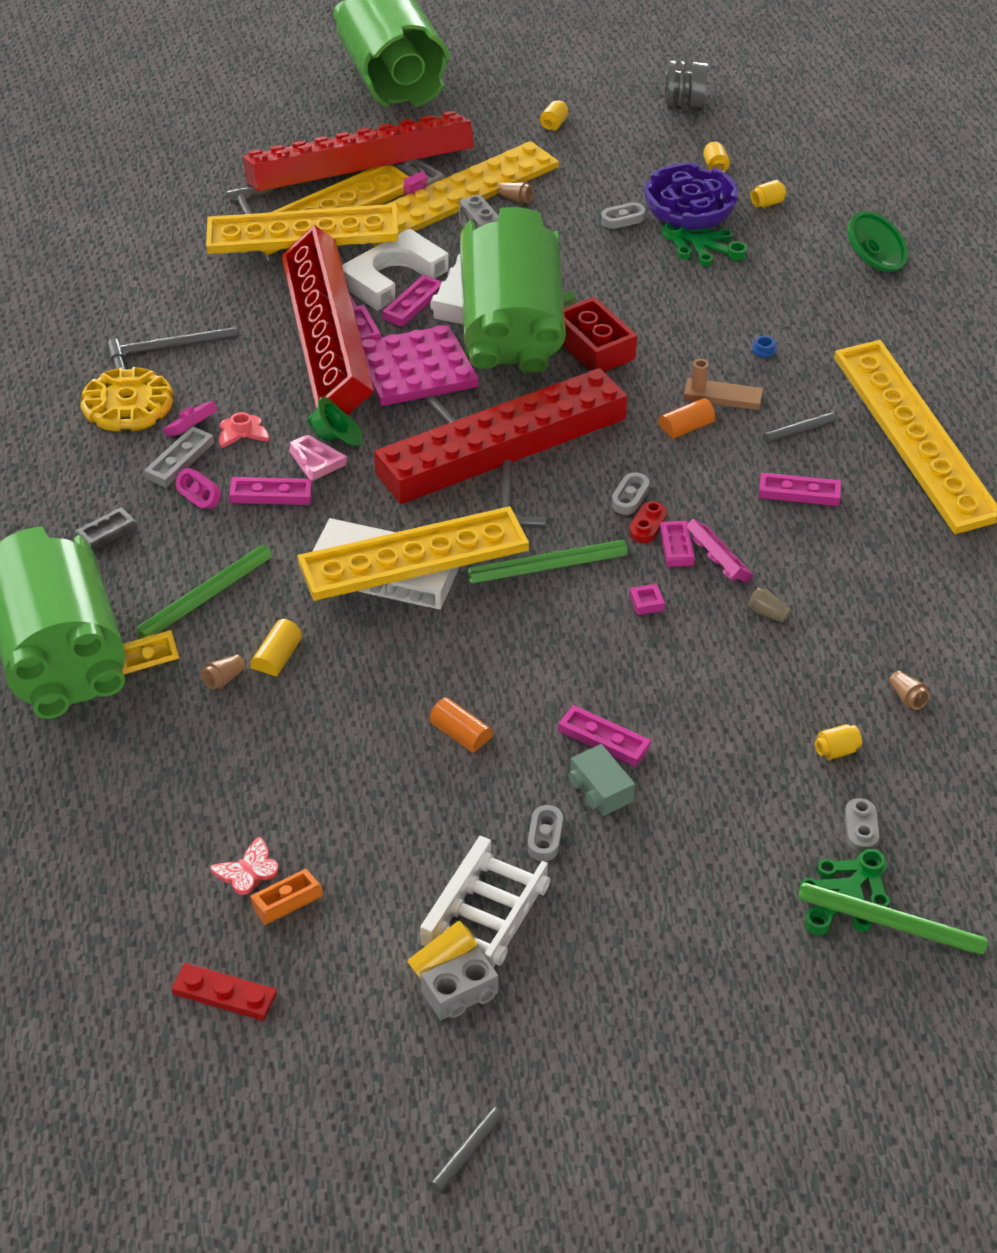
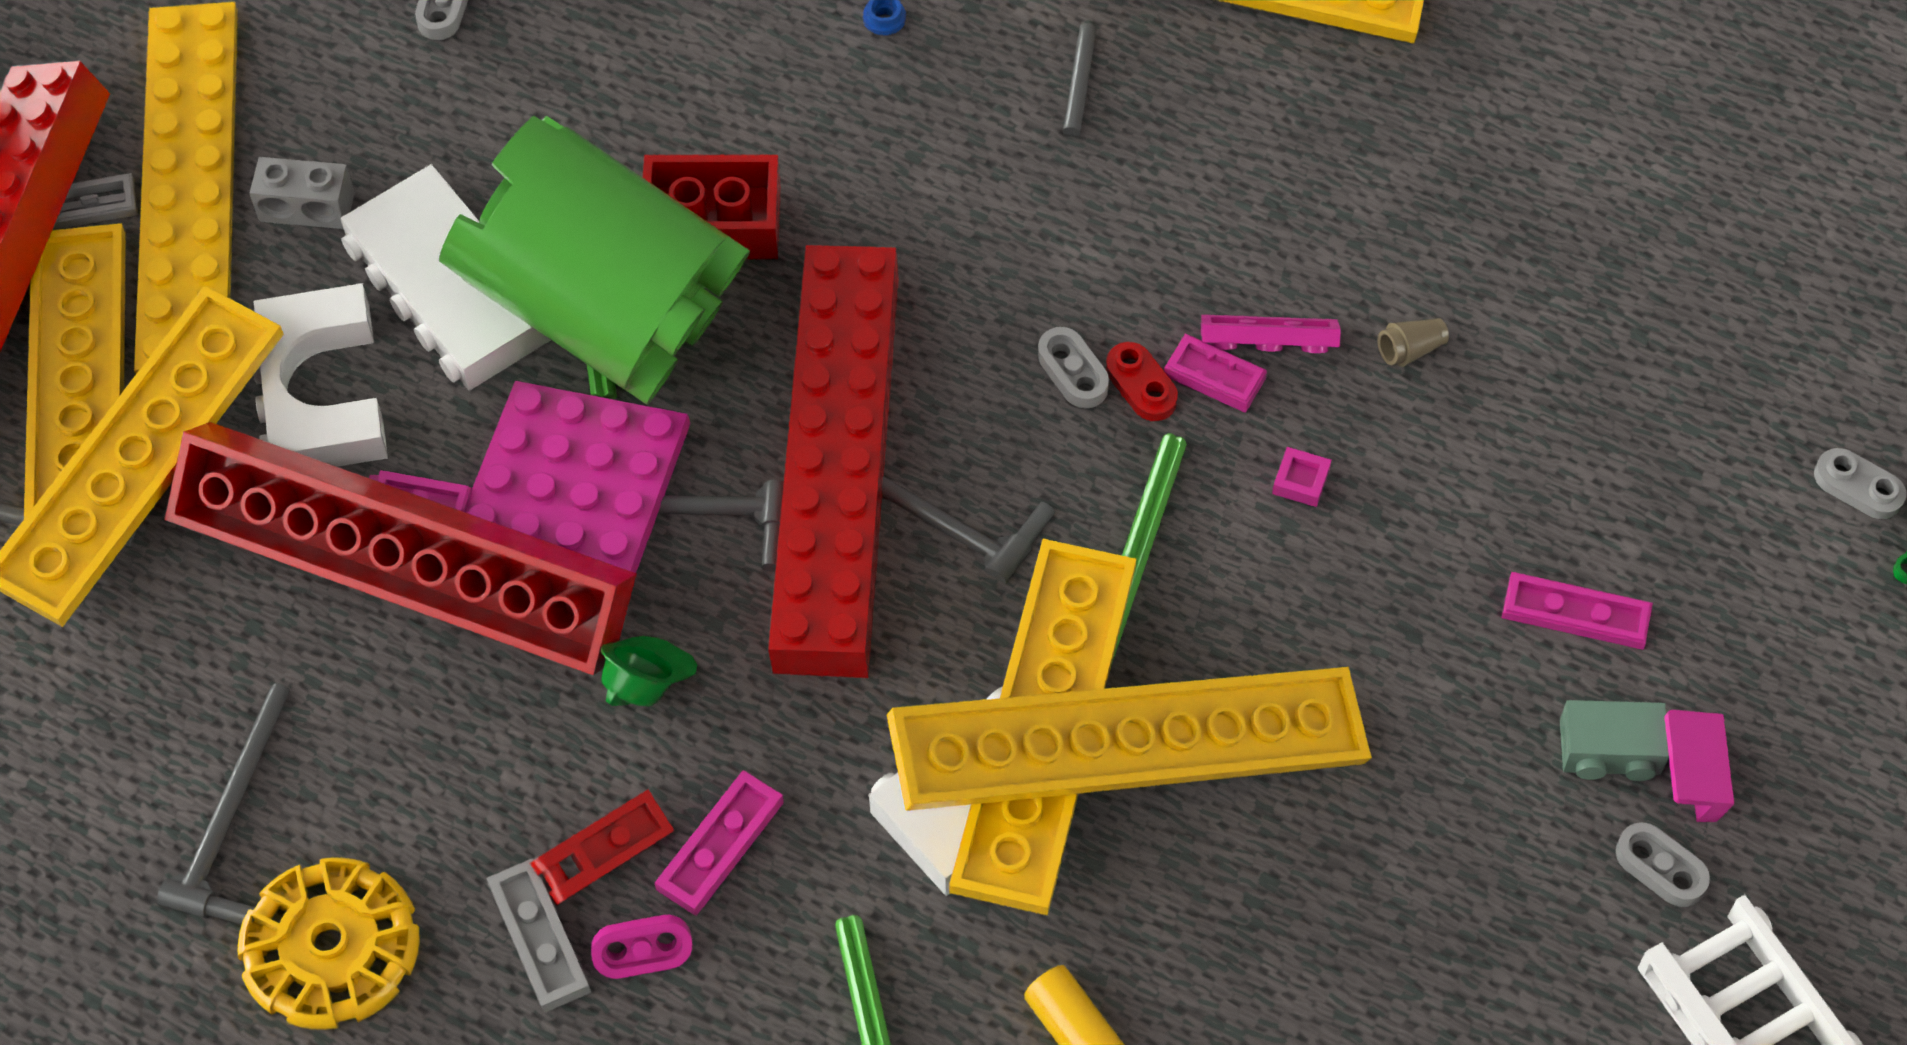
camera: 55 degrees left, 15 degrees up
dark pink plate [163,401,218,437] -> none
coral animal [219,412,269,448] -> none
bright pink wing [289,435,347,481] -> none
dark pink plate [382,275,442,327] -> none
dark pink plate [402,171,428,197] -> none
orange brick [430,697,493,753] -> none
medium nougat cone [498,182,534,205] -> none
dark pink plate [558,705,651,767] -> none
orange brick [658,398,715,439] -> none
medium nougat piece [684,359,763,410] -> none
dark pink plate [759,473,841,506] -> none
yellow brick [815,724,862,761] -> none
medium nougat cone [889,671,930,710] -> none
none -> red plate [530,789,675,906]
none -> yellow plate [887,667,1372,811]
none -> dark pink tile [1501,571,1653,650]
none -> dark pink panel [1664,710,1734,822]

